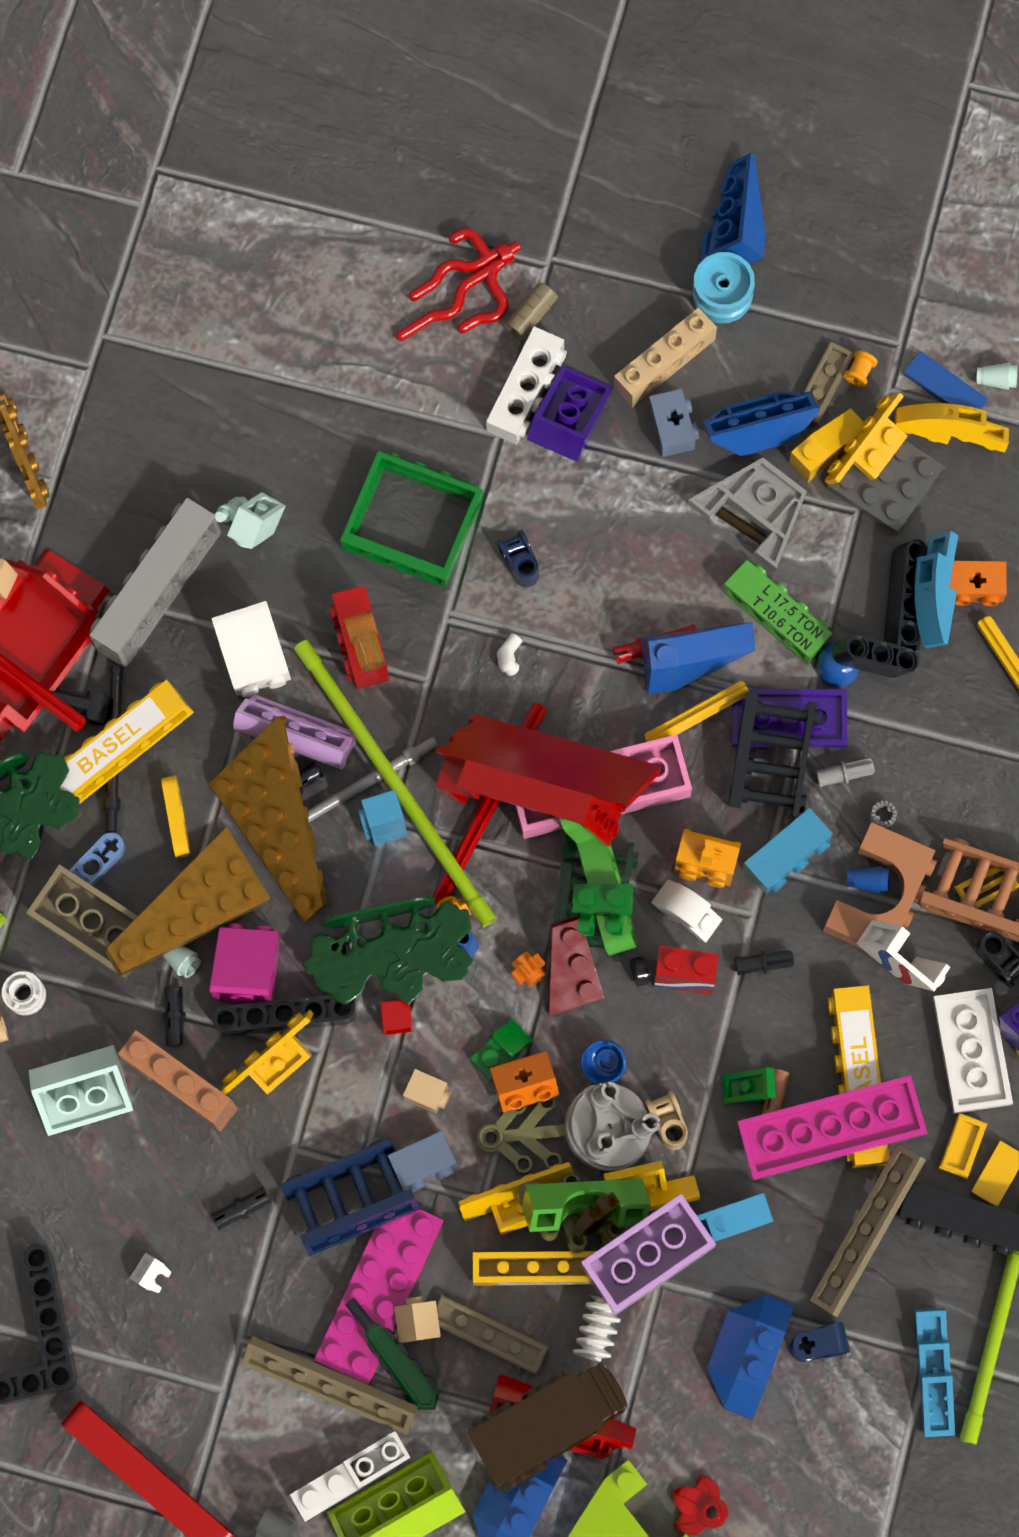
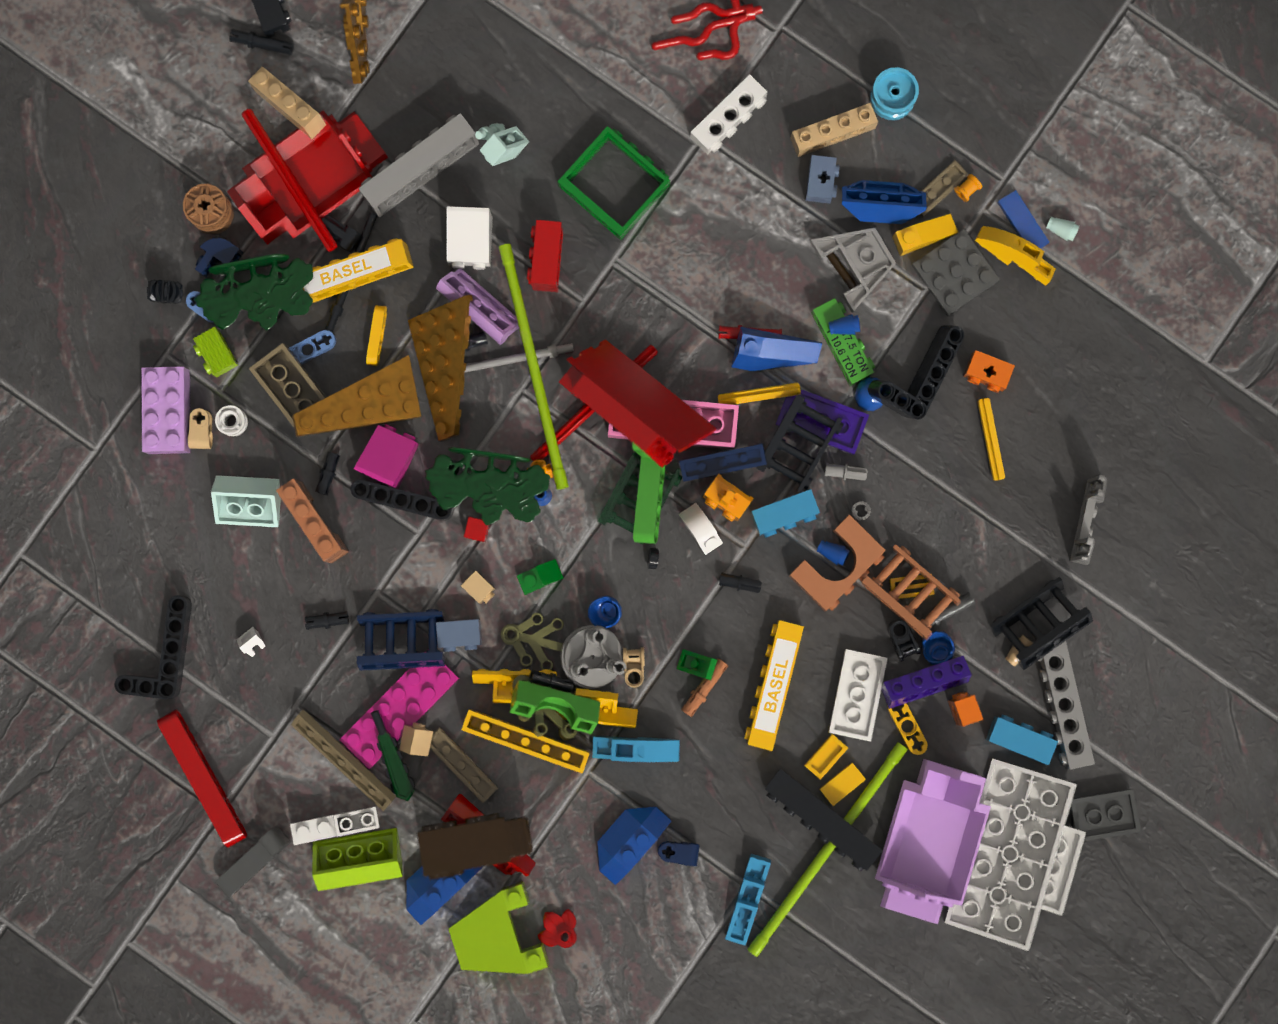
camera: 20 degrees right, 10 degrees up
light aqua cone [163,946,201,978] -> none
yellow bracket [220,1010,313,1095] -> none
clear yellow piece [343,610,385,671] -> none
dark azure brick [358,790,408,847] -> none
orange brick [490,1051,559,1112] -> none
dark blue piece [496,529,539,587] -> none
white arm [497,633,523,676] -> none
dark tan axle [505,283,558,340] -> none
orange gear [511,951,546,988] -> none
dark purple slope [527,365,613,462] -> none
dark red wing [547,916,605,1016] -> none
green plate [572,884,634,936] -> none
dark brown plate [572,1192,620,1238] -> none
white piece [573,1295,621,1362] -> none
lavender brick [581,1194,716,1316] -> none
red panel [654,946,719,995] -> none
blue wedge [700,153,766,264] -> none
dark pink plate [737,1075,927,1180] -> none
dark tan plate [810,1144,926,1317] -> none
yellow bracket [824,393,908,485] -> none
white panel [856,920,950,991] -> none
dark azure slope [915,531,958,648] -> none
none -> black pin [529,669,573,693]
none -> dark blue fence [679,444,767,482]
none -> blue cone [829,314,861,335]

